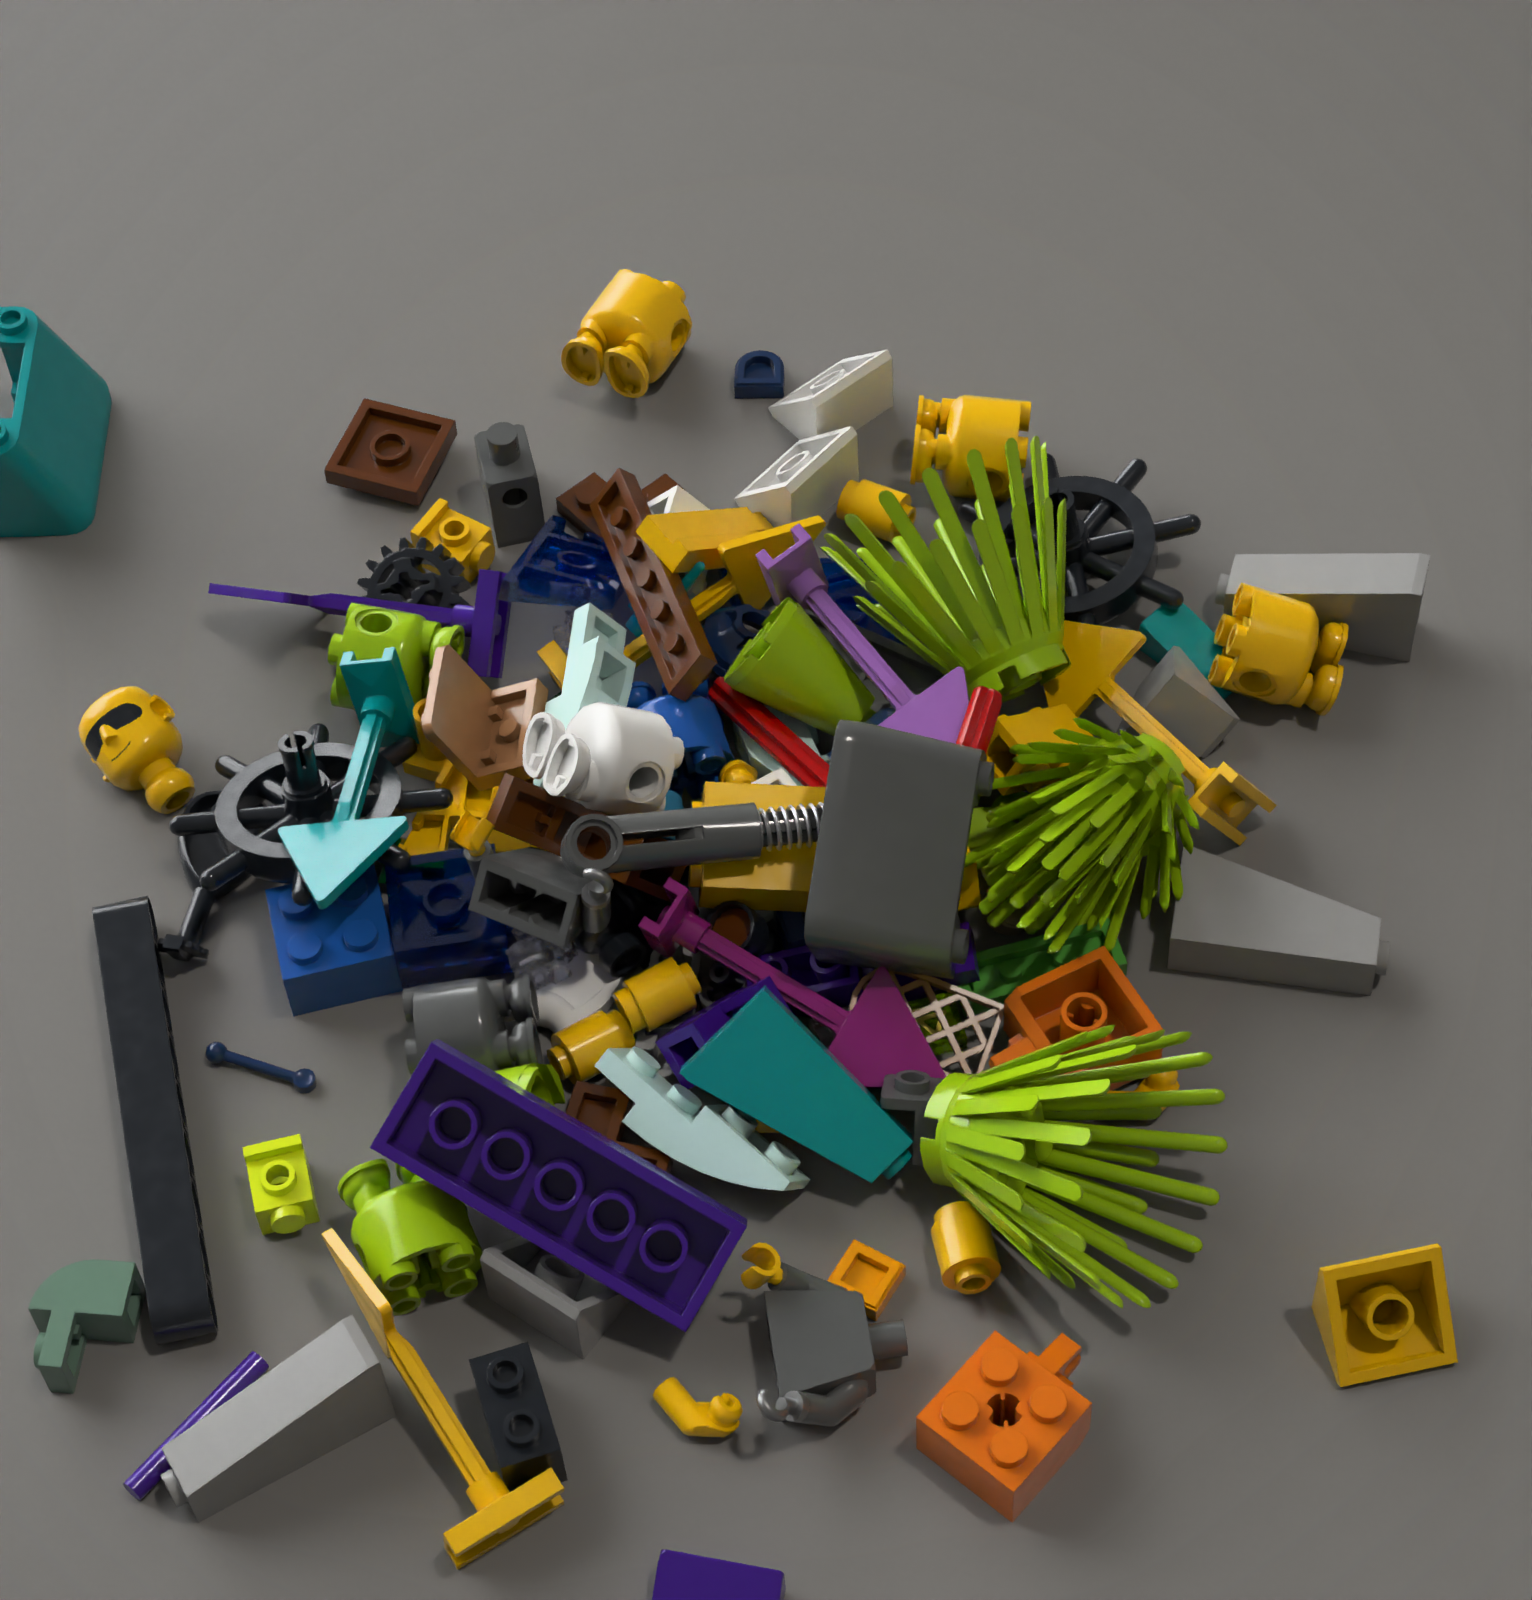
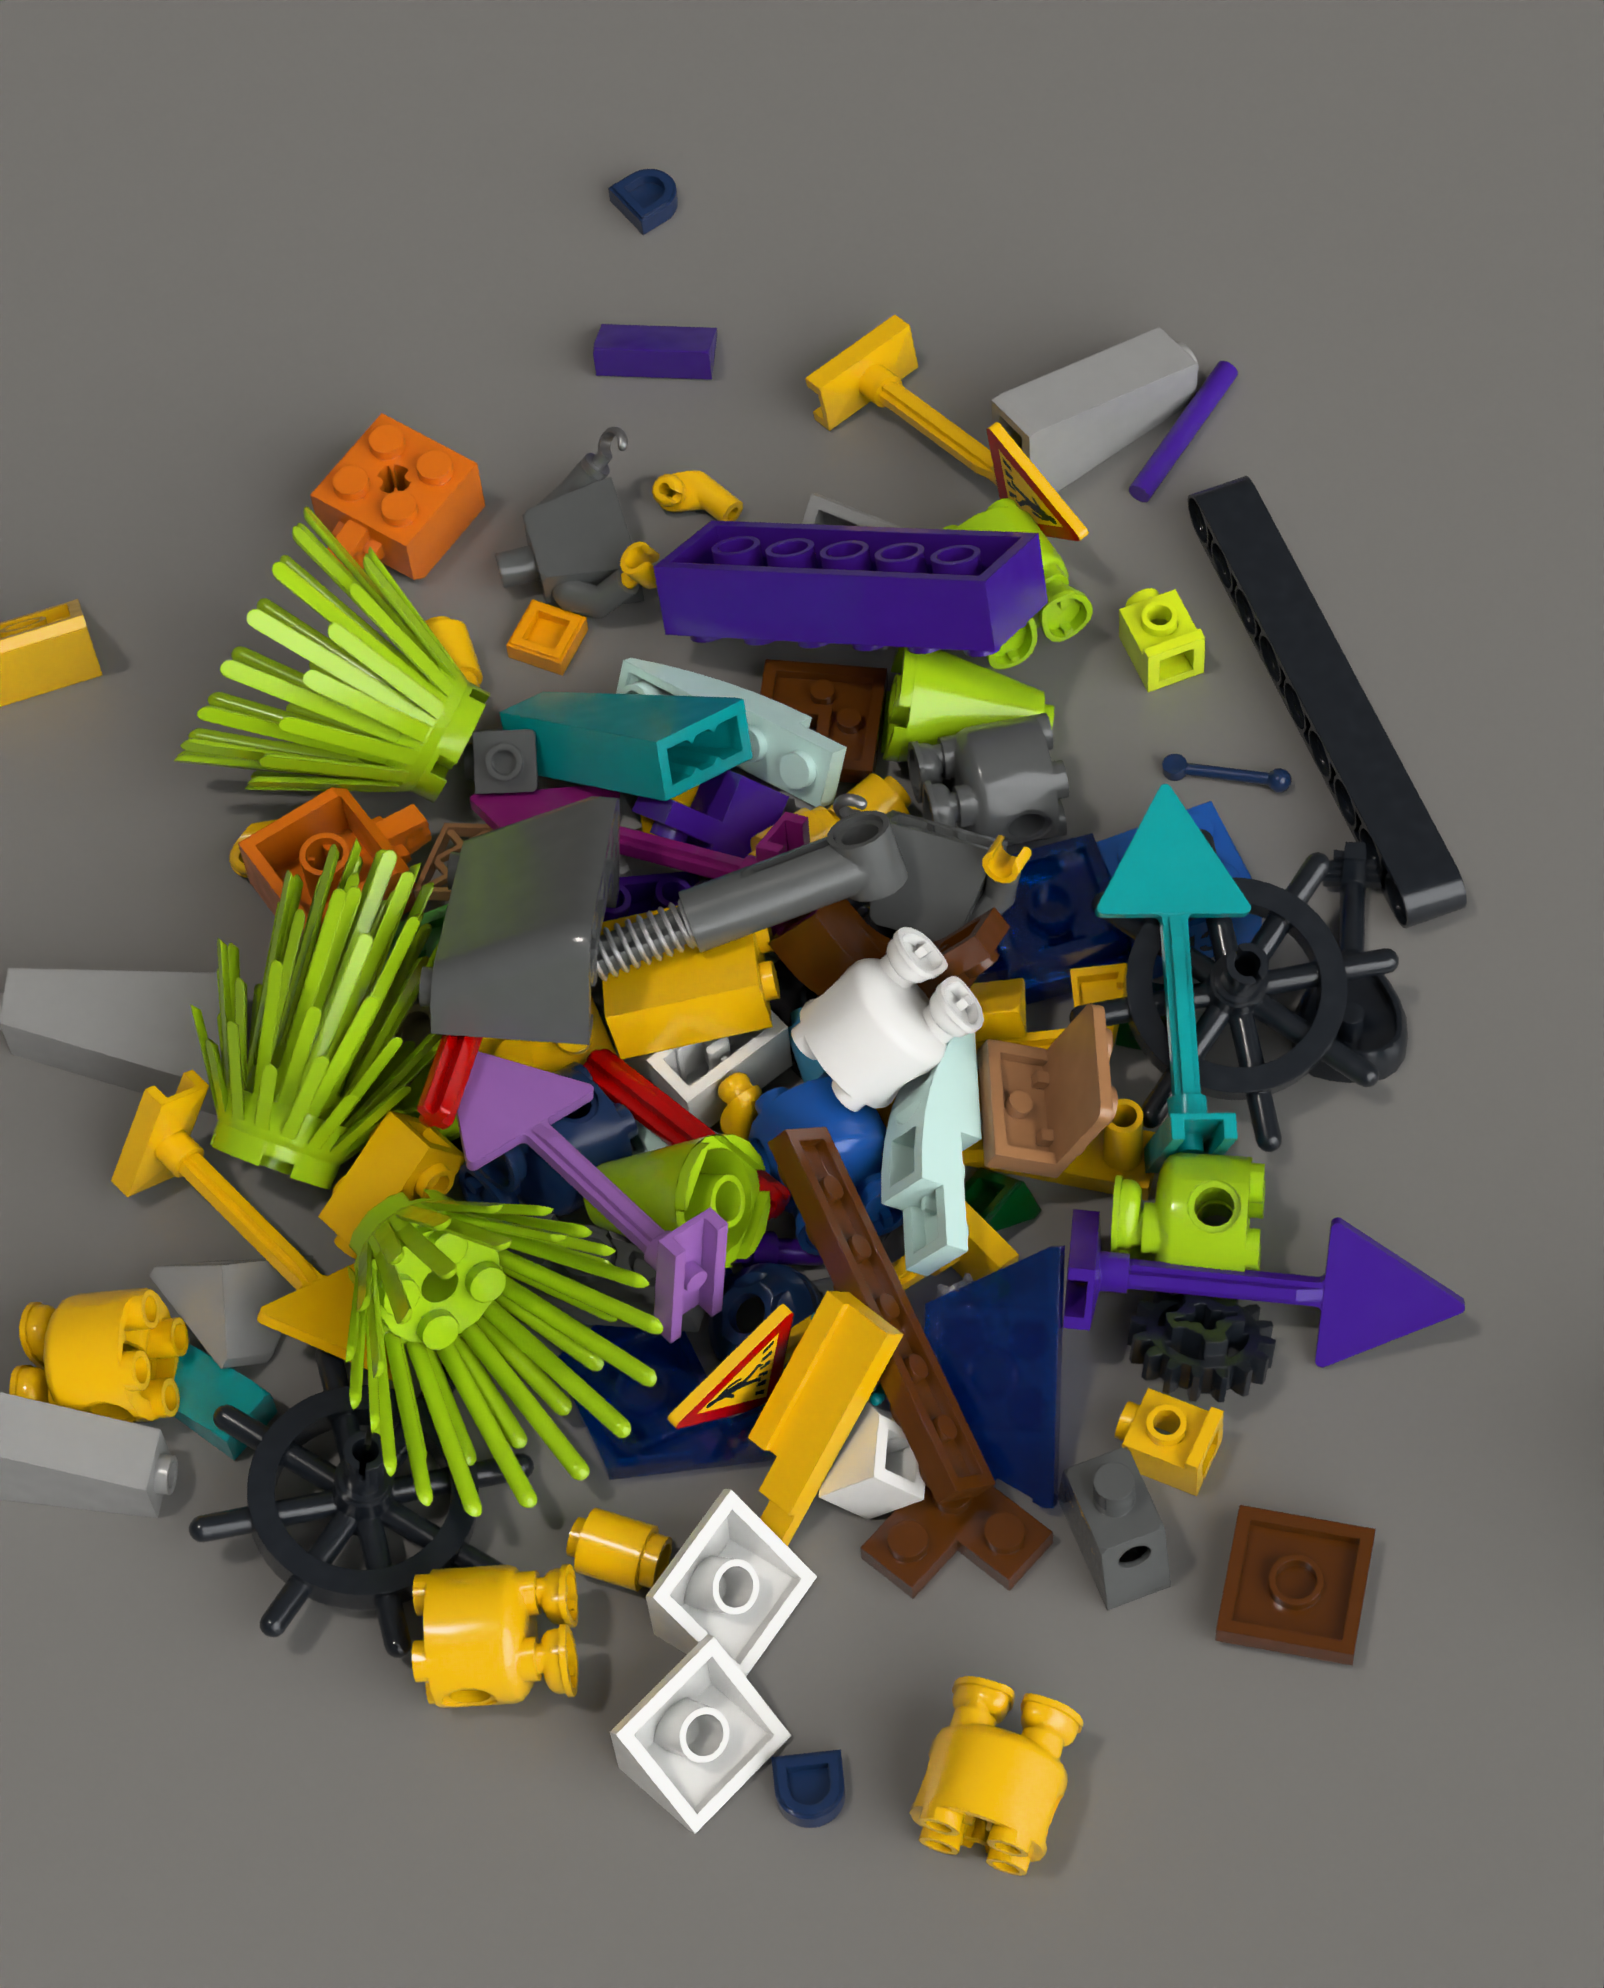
camera: 175 degrees right, 5 degrees up
sand green brick [28,1259,146,1394] -> none
yellow piece [78,686,195,814] -> none
black brick [469,1342,568,1492] -> none

